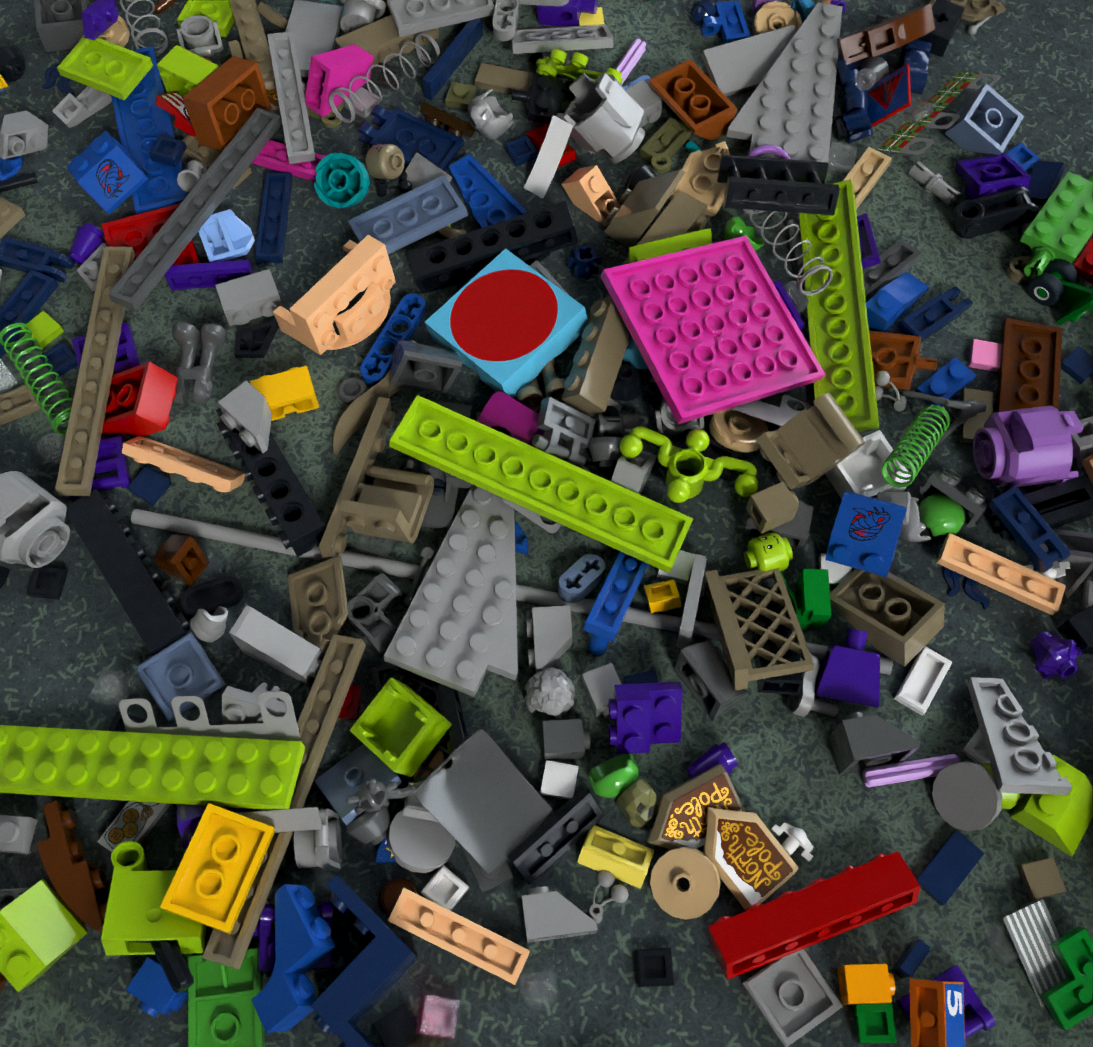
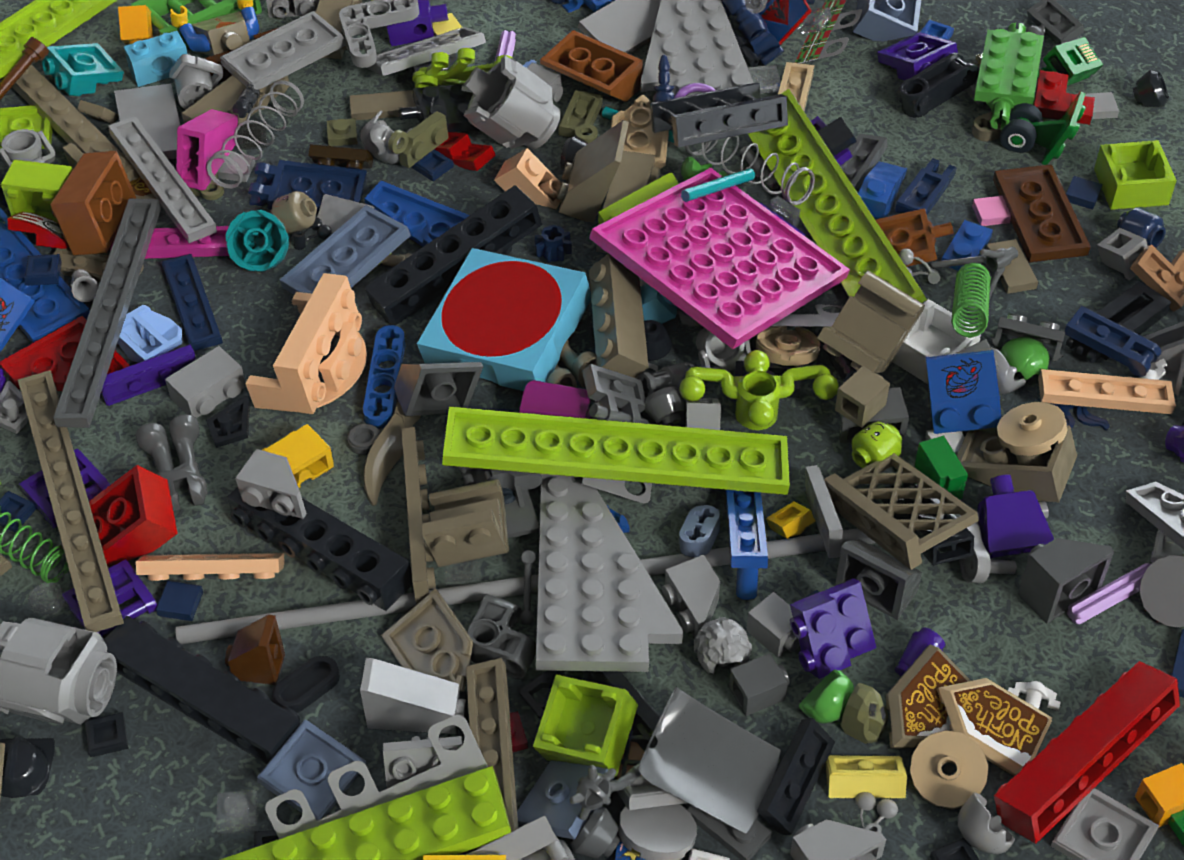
camera: 20 degrees left, 15 degrees down
light grey arm [190,606,228,642] -> none
dark blue tile [422,18,483,100] -> none
white sticker [524,115,573,199] -> none
white tile [540,760,579,800] -> none
white tile [657,550,695,585] -> none
white tile [894,646,952,716] -> none
light grey pin [908,161,960,207] -> none
medium lavender piece [973,406,1083,488] -> none
dark blue tile [1029,161,1065,206] -> none
none -> black axle [232,84,260,118]
none -> olive hinge [388,111,449,168]
none -> dark blue bar [653,55,675,102]
none -> teal bar [681,168,755,202]
none -> black tile [817,117,857,156]
none -> light grey hair [958,792,1015,855]
none -> tan plate [997,402,1068,456]

